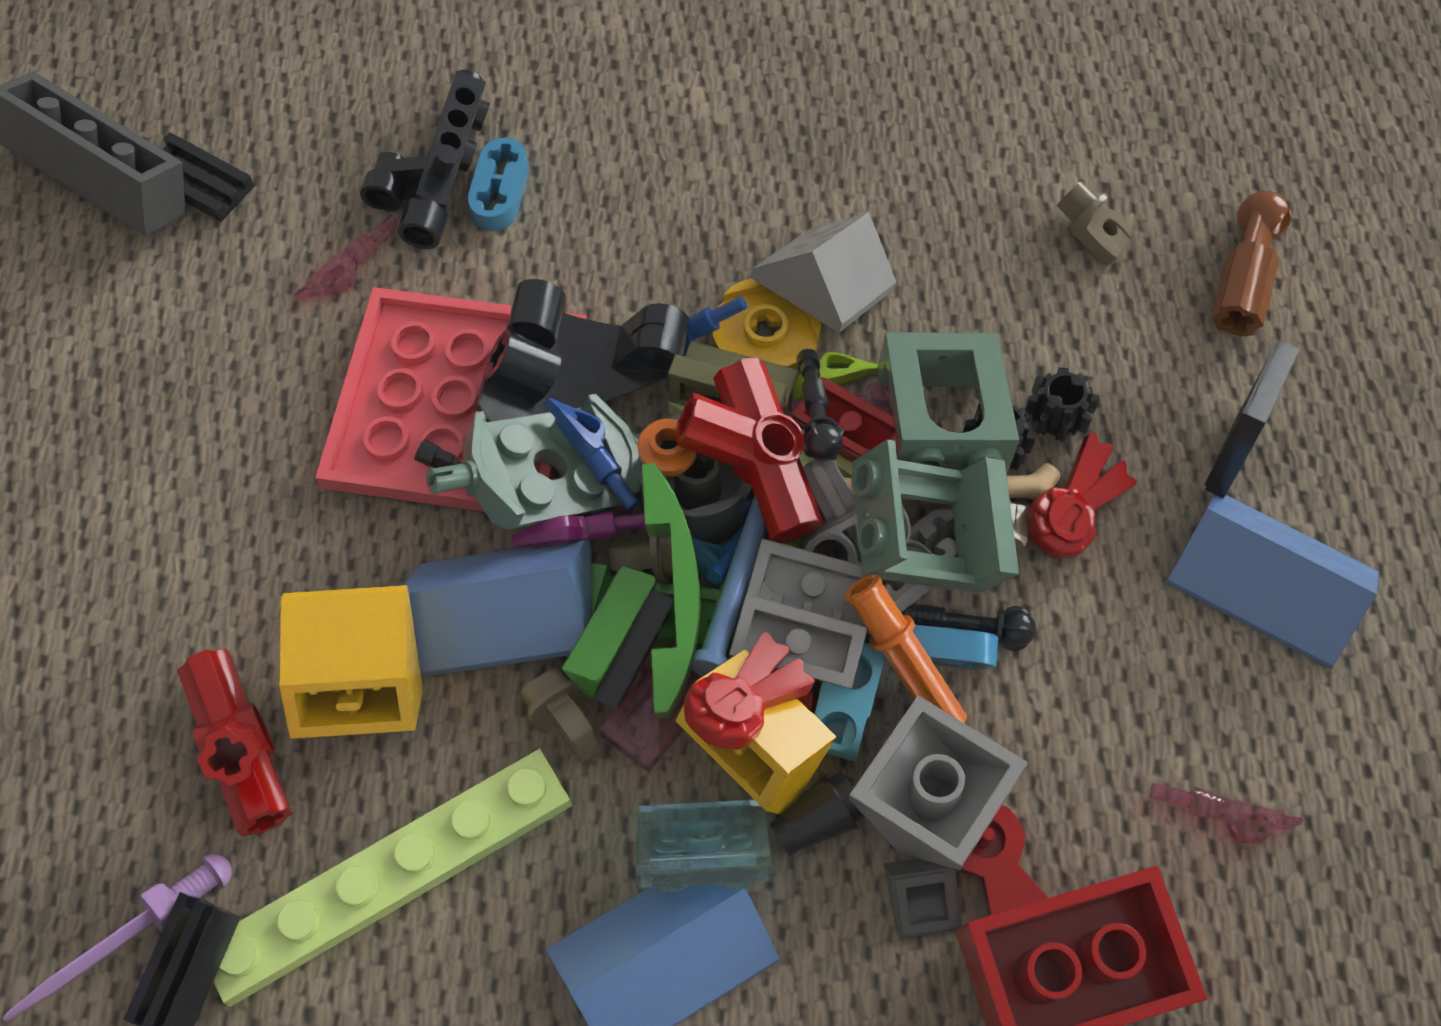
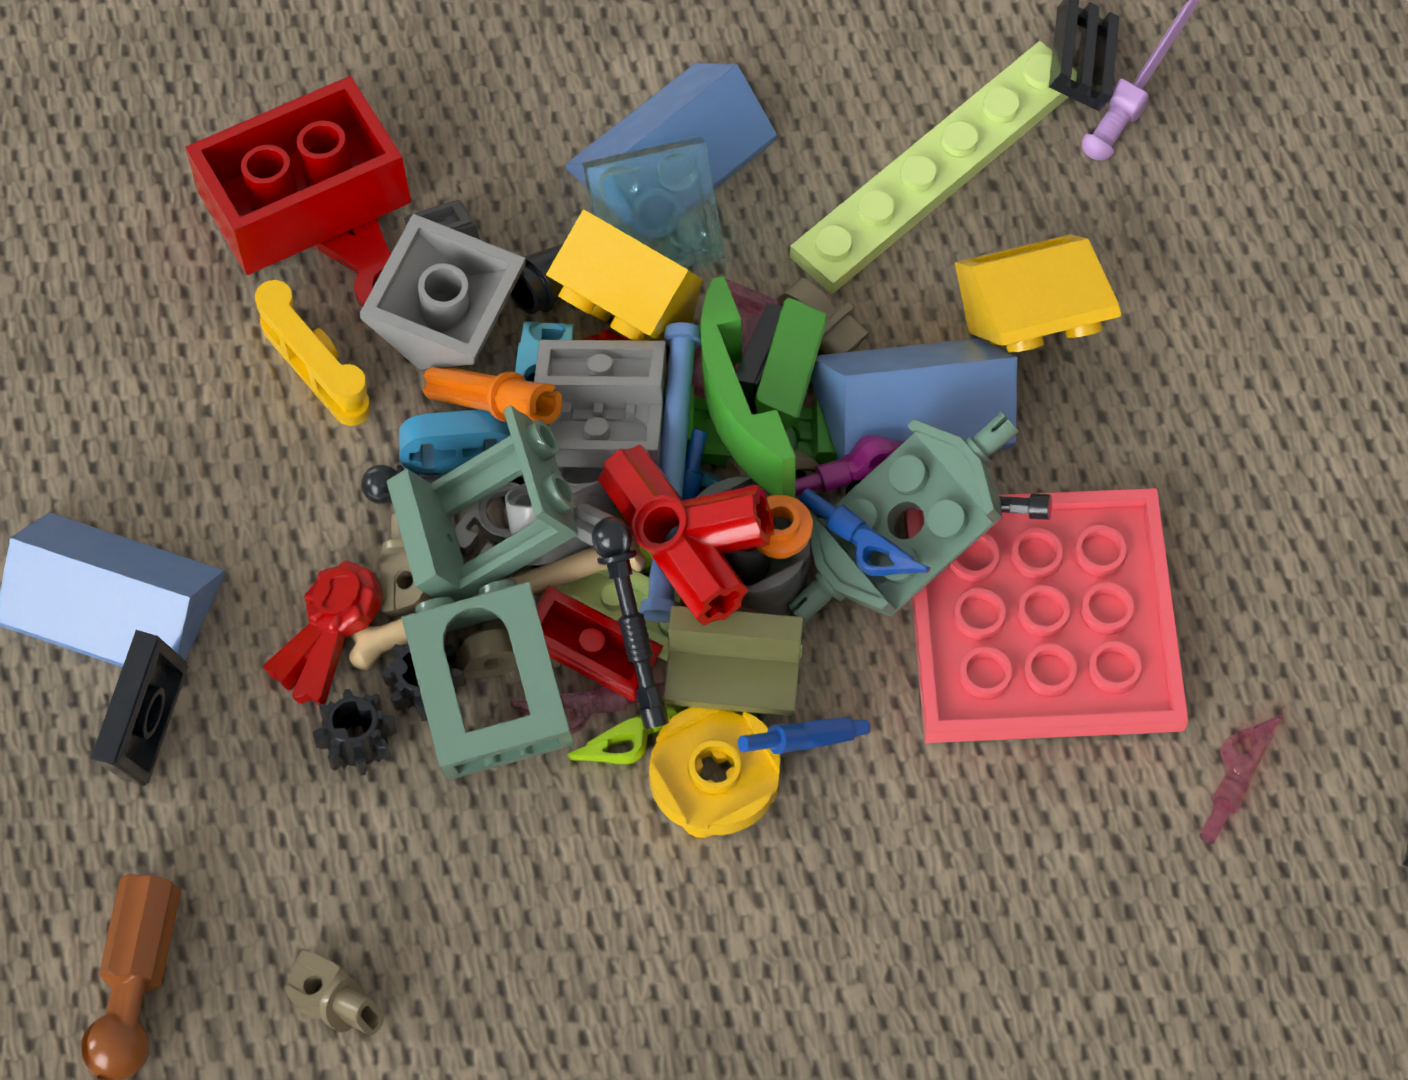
camera: 165 degrees right, 0 degrees up
red piece [177,648,293,837] -> none
black piece [360,70,490,249] -> none
dark azure beam [468,137,529,231] -> none
black panel [475,279,690,422] -> none
piece [684,632,815,750] -> none
light grey slope [750,212,896,333] -> none
clear pink hand [1149,783,1303,844] -> none
none -> yellow plate [255,280,371,426]

